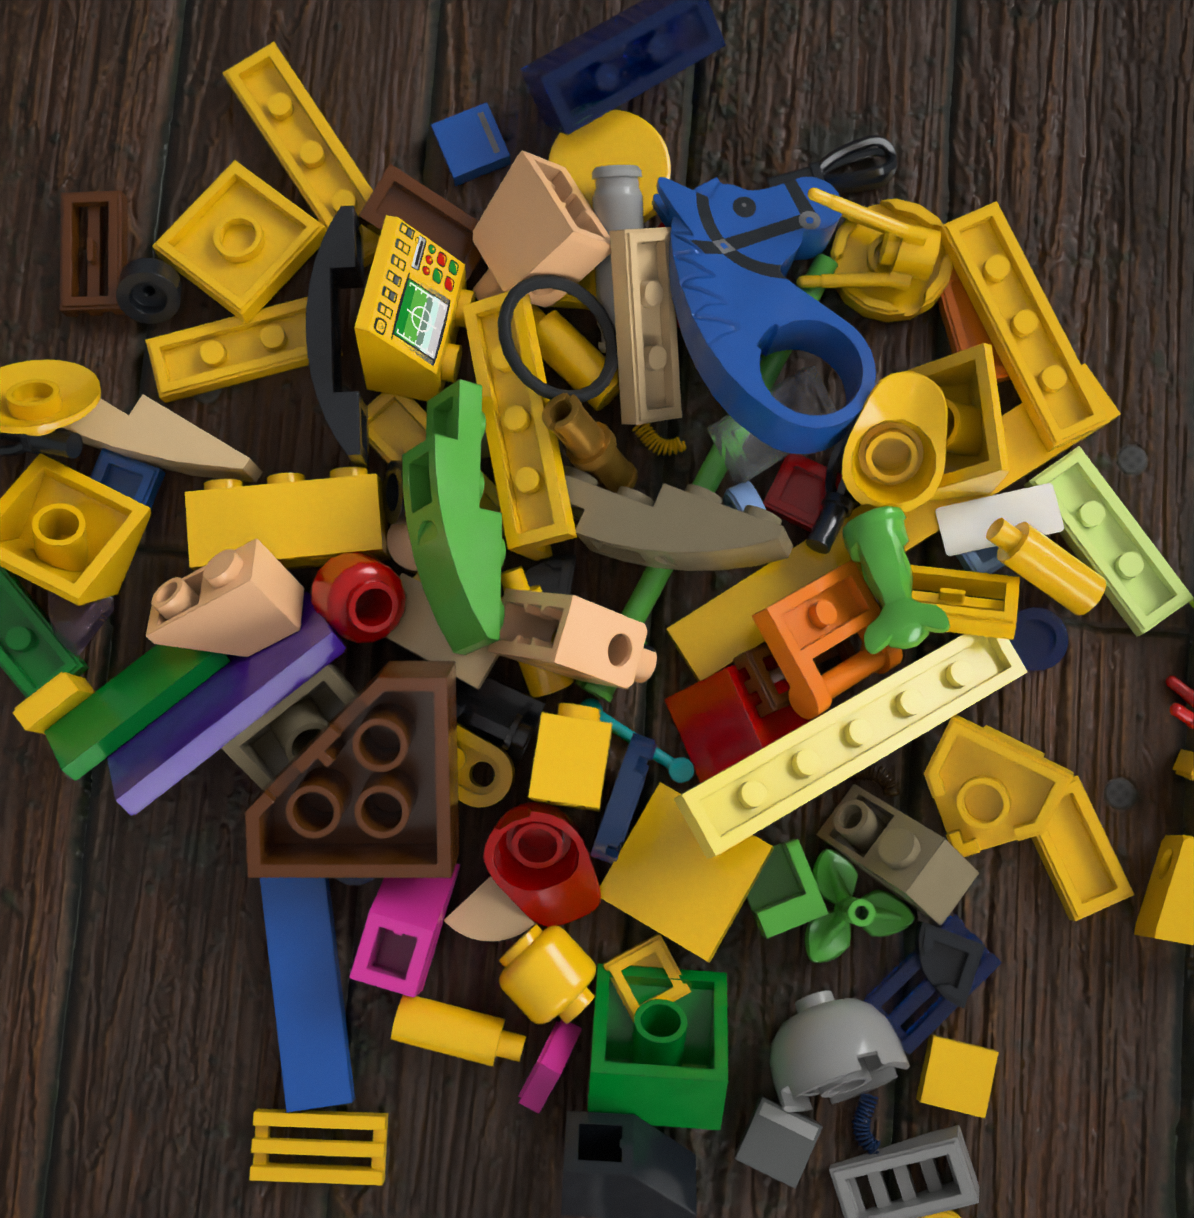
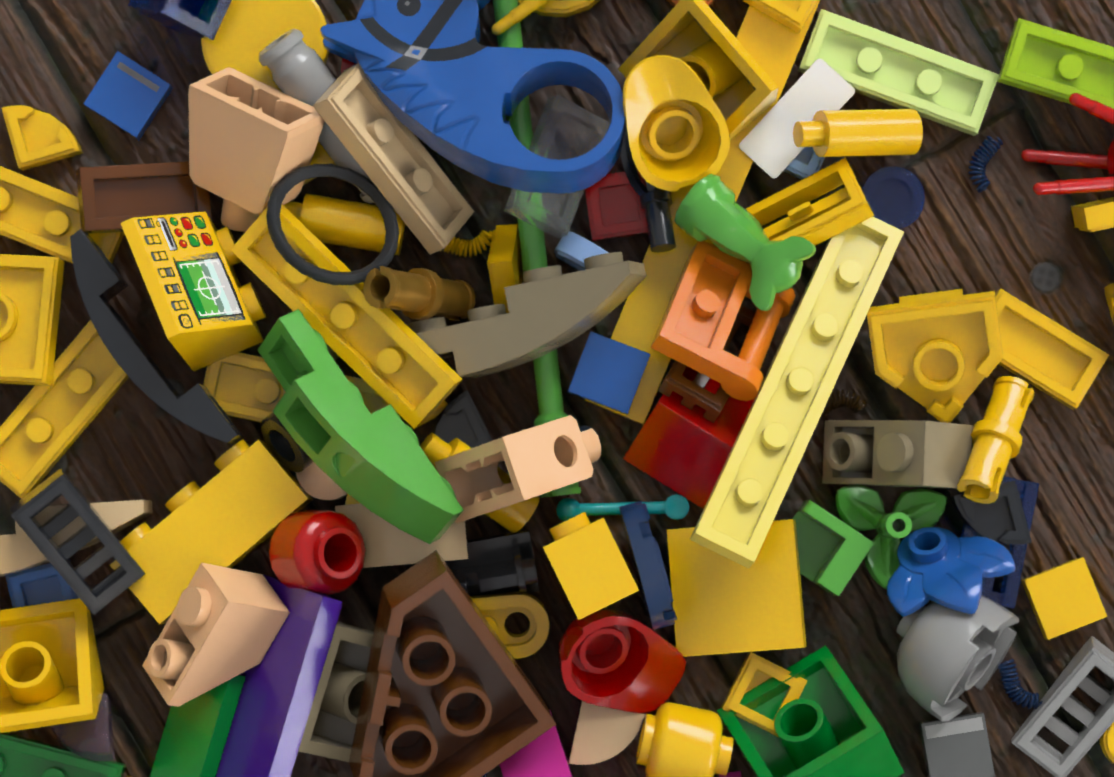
camera: 40 degrees left, 5 degrees up
none -> yellow tile [1,105,83,171]
none -> black slope [10,468,145,615]
none -> yellow tile [487,224,522,313]
none -> blue tile [568,331,650,415]
none -> blue plate [887,527,1015,617]
none -> yellow pin [957,376,1034,504]
none -> dark blue leg [968,136,1003,193]

